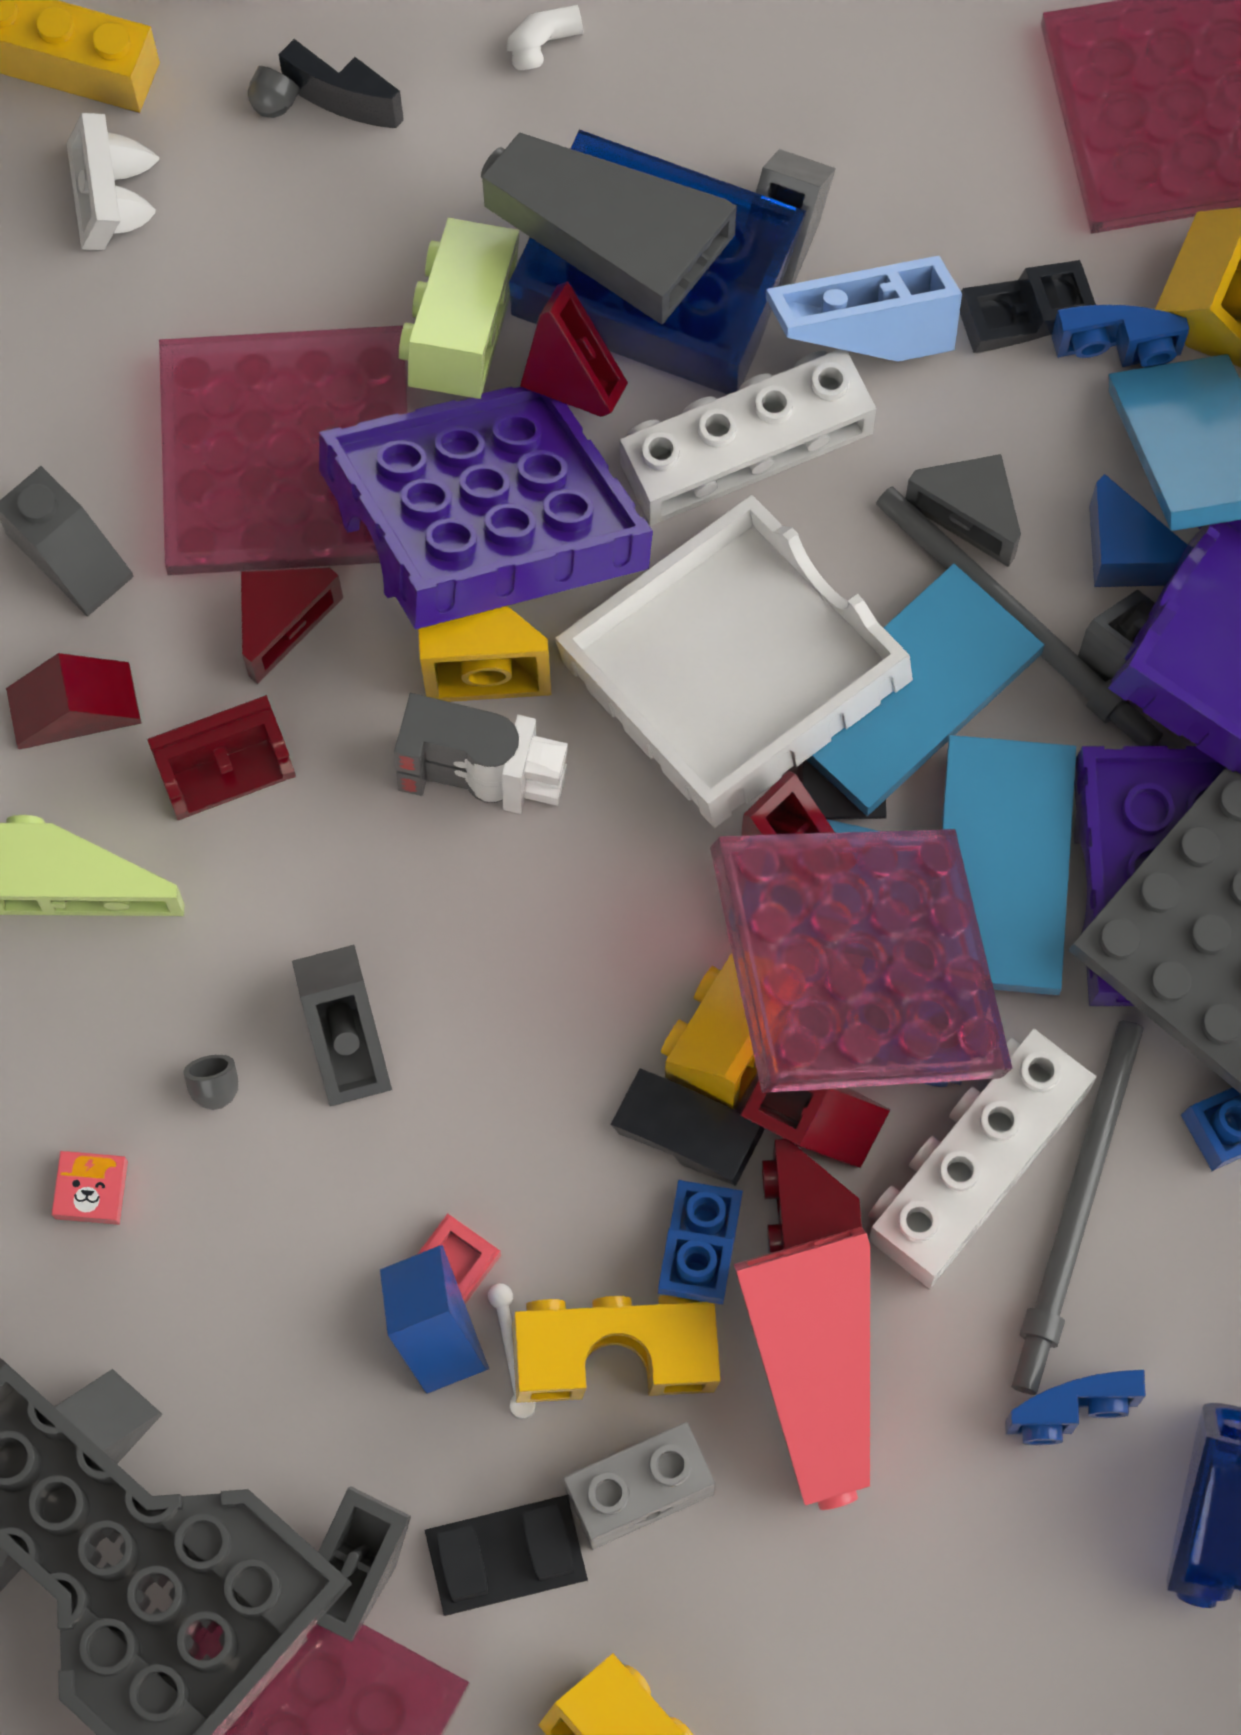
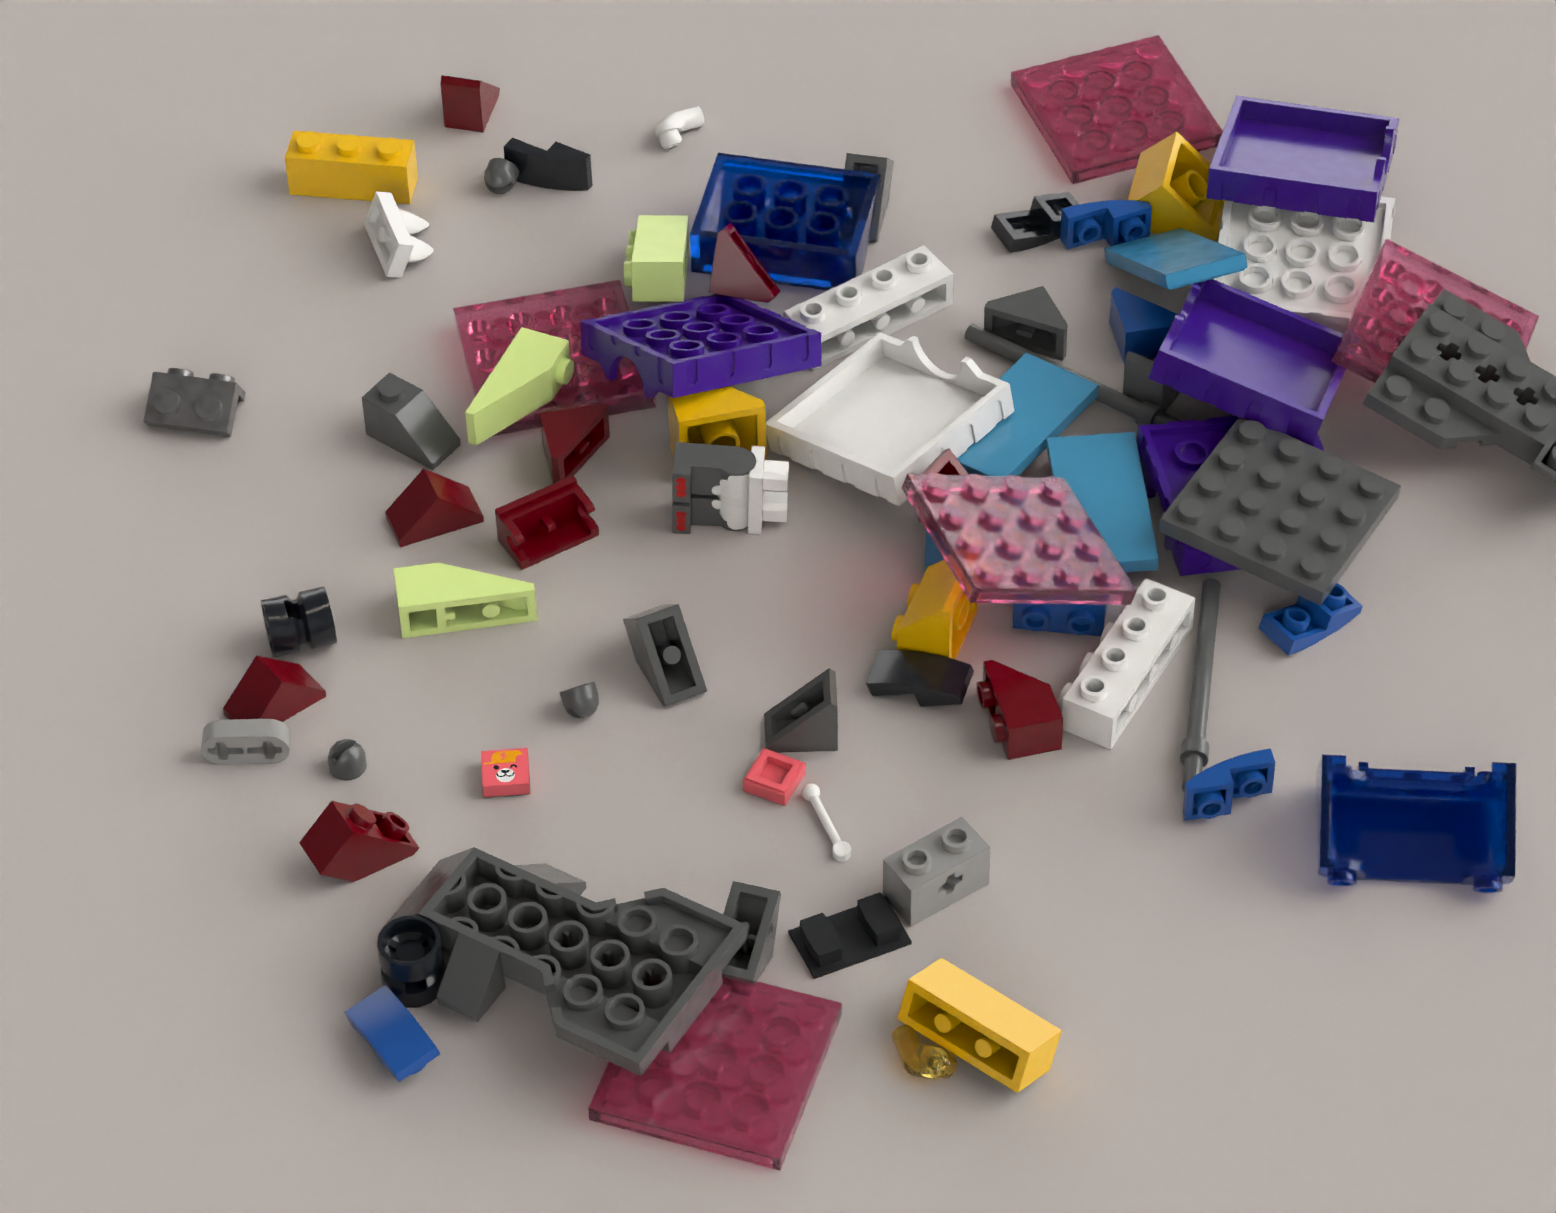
camera: 10 degrees left, 25 degrees down
blue slope [380,1245,489,1394] -> none
dark grey slope [481,132,736,325] -> none
yellow arch [512,1295,721,1403] -> none
blue slope [657,1180,743,1305] -> none
coral slope [733,1227,870,1510] -> none
dark red slope [741,1050,891,1168] -> none
light blue slope [766,255,962,362] -> none
none -> yellowish green slope [465,327,574,446]
none -> dark grey slope [764,668,838,753]

